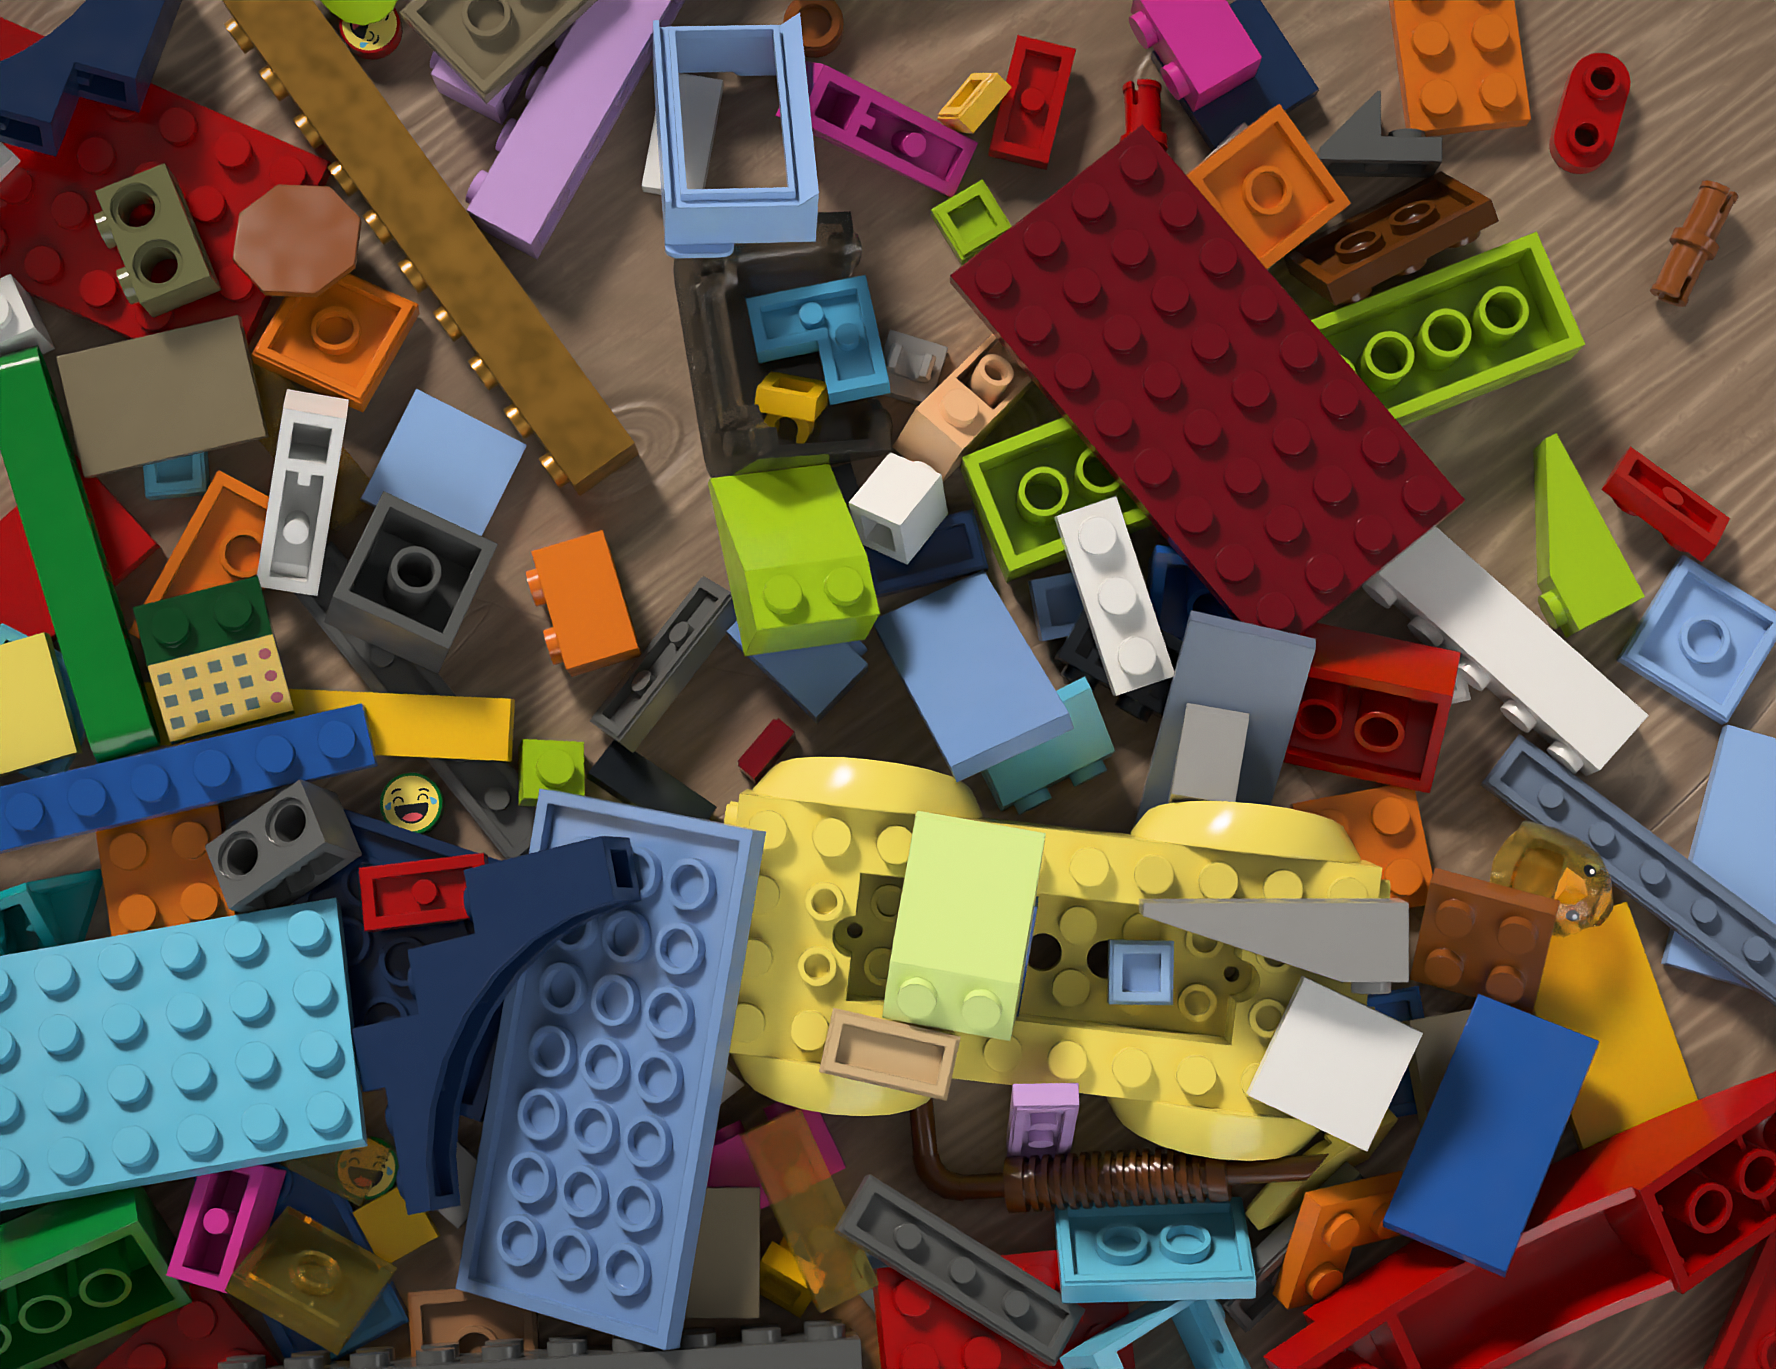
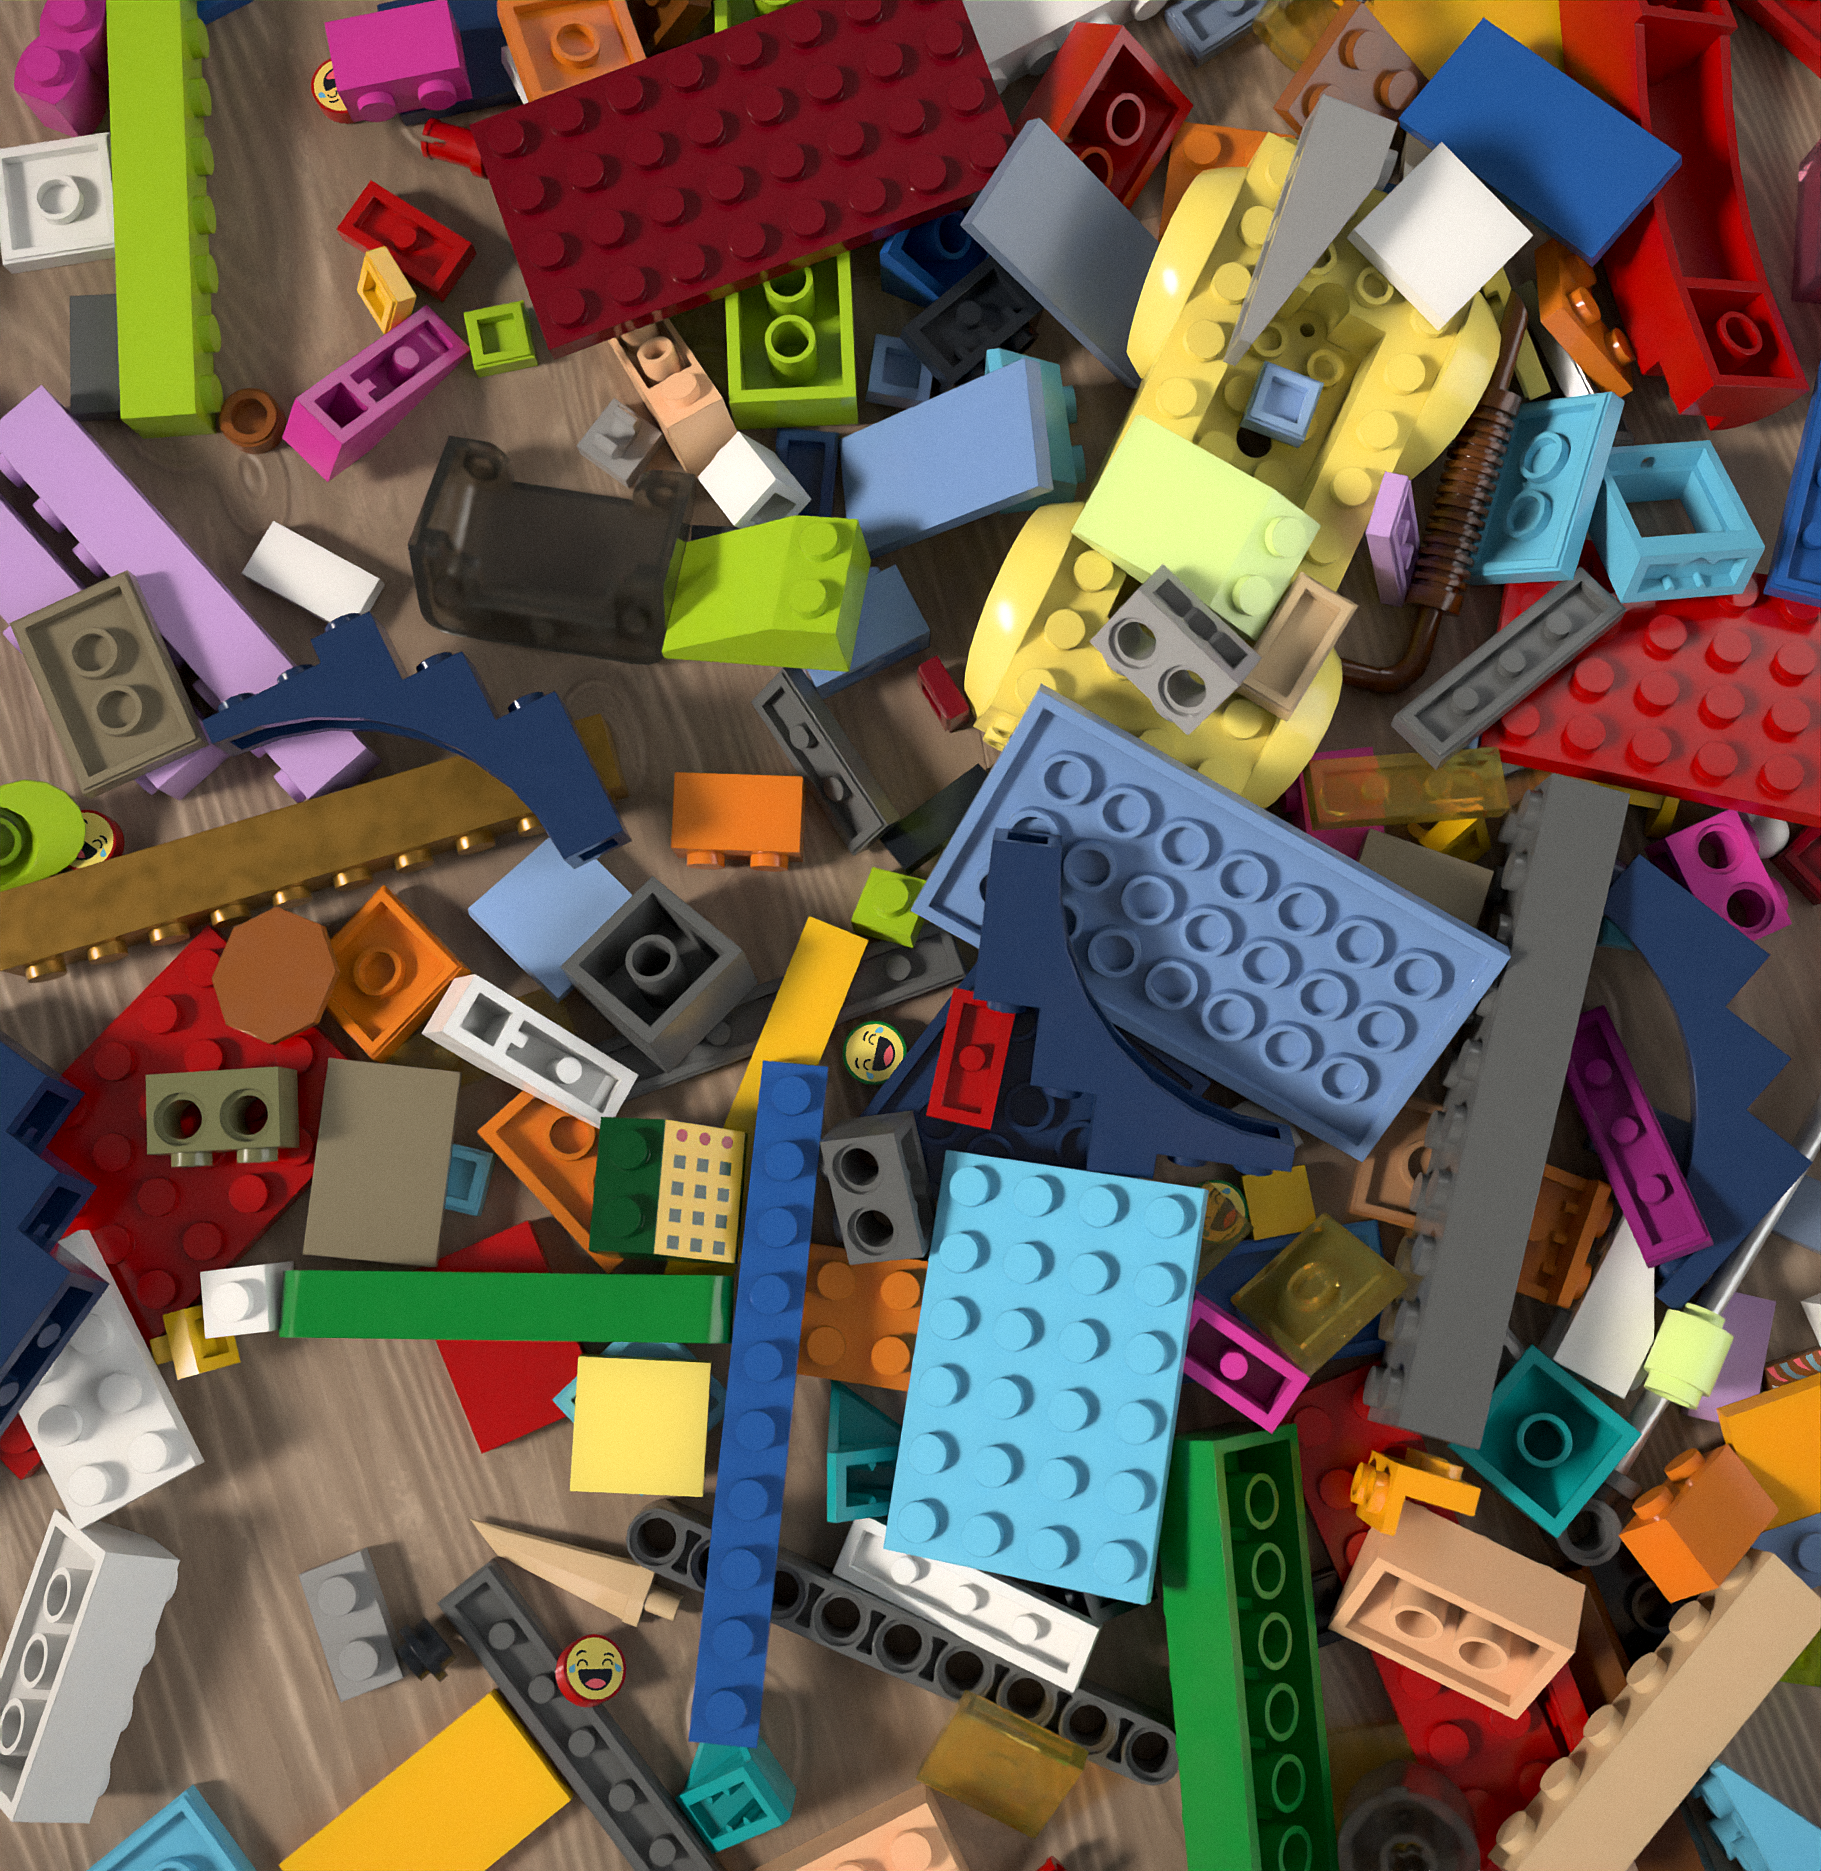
camera: 65 degrees left, 0 degrees up
light blue piece [653,13,819,258] -> none
dark azure plate [746,275,891,405] -> none
yellow tile [754,371,828,444] -> none
white plate [1054,496,1174,696] -> none
light grey slope [1167,703,1249,804] -> none
none -> dark blue arch [202,611,632,869]
none -> light grey brick [1089,564,1261,736]

